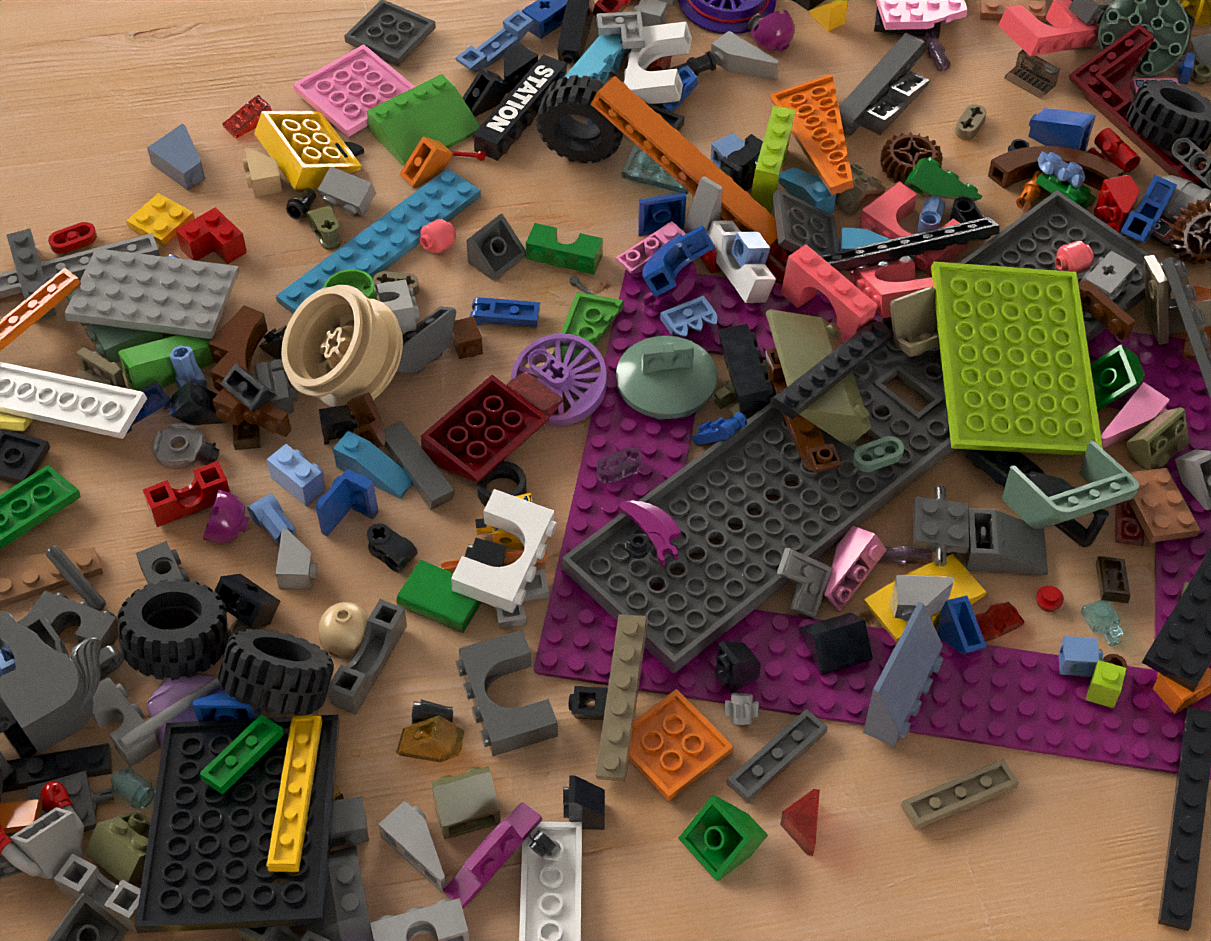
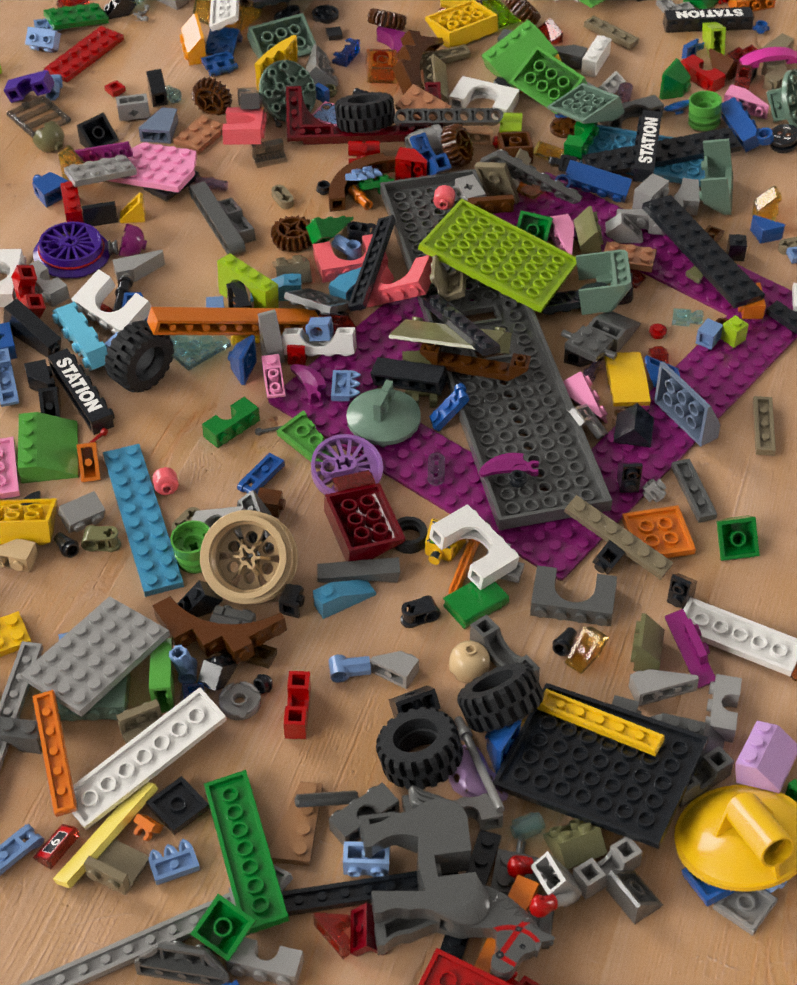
camera: 60 degrees left, 5 degrees down
dark grey brick [136,541,190,584] -> none
red brick [176,207,247,264] -> none
green plate [199,714,284,794] -> none
magenta cylinder [203,489,249,544] -> none
black slope [220,363,276,411] -> none
light blue brick [267,444,325,506] -> none
blue bracket [316,469,379,536] -> none
reddish brown slope [347,392,386,448] -> none
black brick [465,537,507,567] -> none
dark grey slope [466,213,526,280] -> none
black plate [529,830,556,858] -> none
light grey plate [597,11,645,49] -> none
blue arch [642,225,716,297] -> none
orange wing [770,74,854,195] -> none
clear red slope [780,789,820,856] -> none
coral arch [781,244,877,343] -> none
sand green plate [853,436,904,472] -> none
light grey slope [890,575,953,621] -> none
blue slope [1028,108,1096,151] -> none
dark brown plate [1096,556,1131,603] -> none

